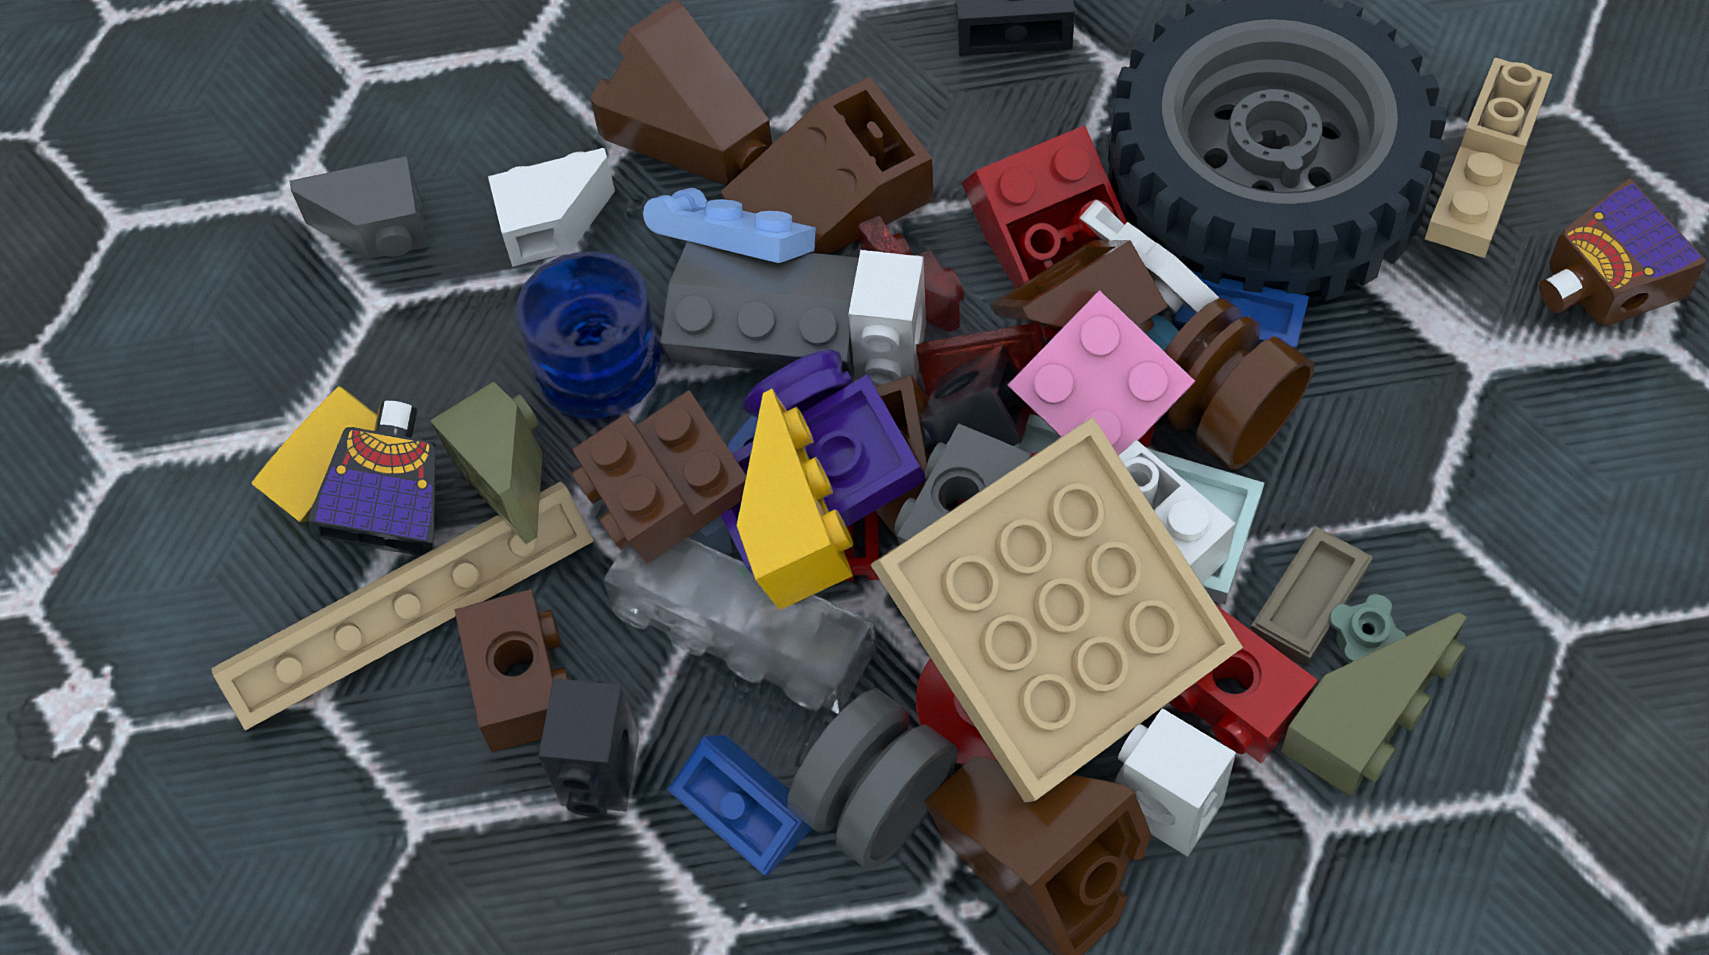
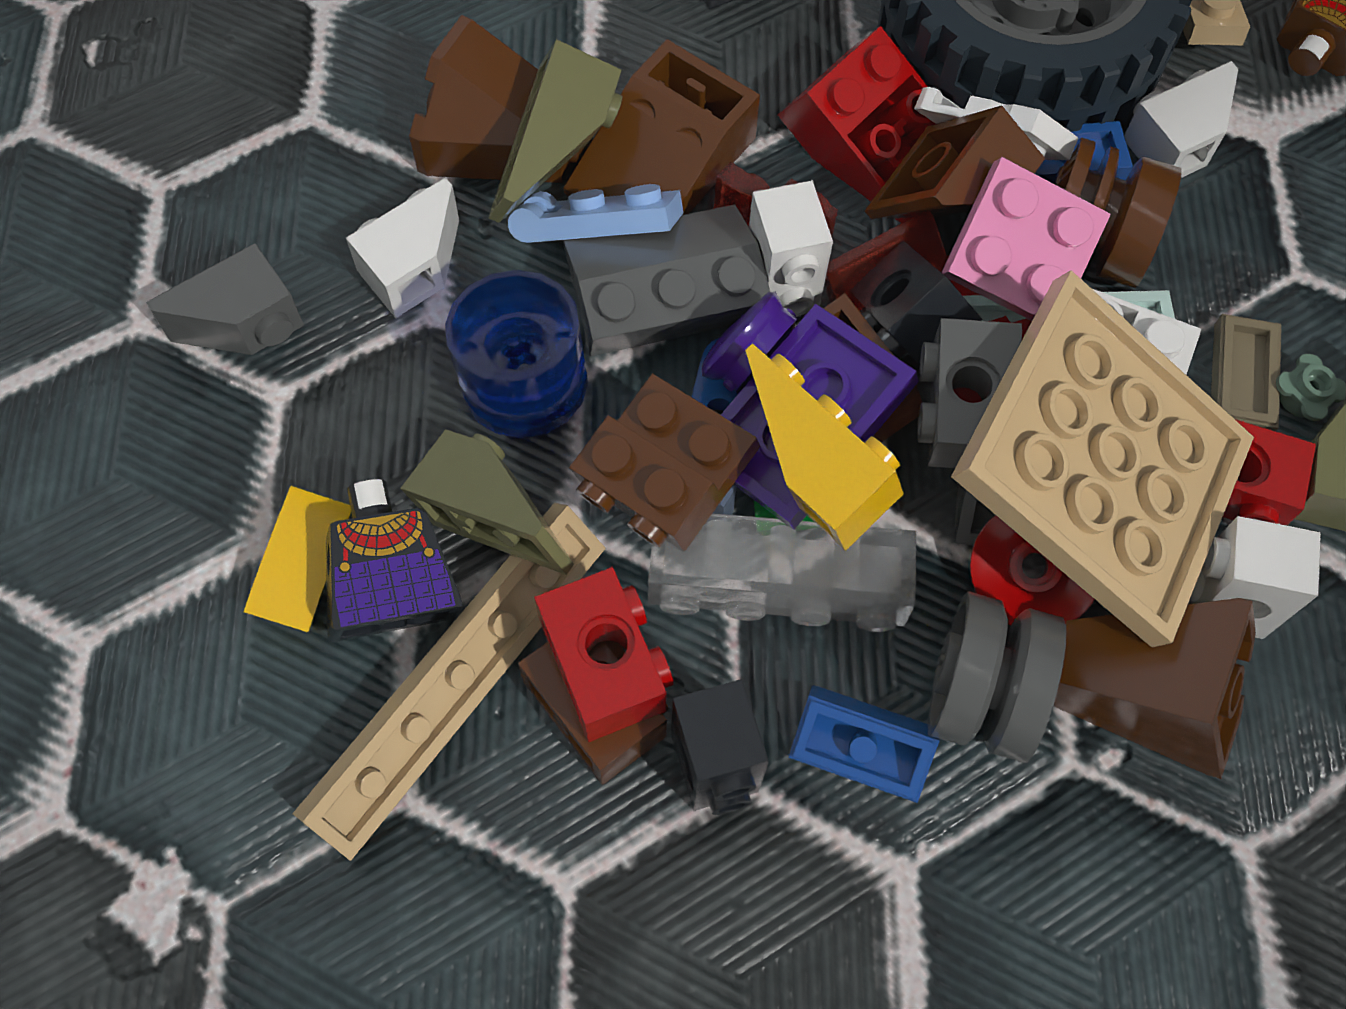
camera: 30 degrees left, 5 degrees up
none -> olive slope [488,39,622,223]
none -> red brick [534,567,674,743]
none -> white slope [1124,61,1238,178]

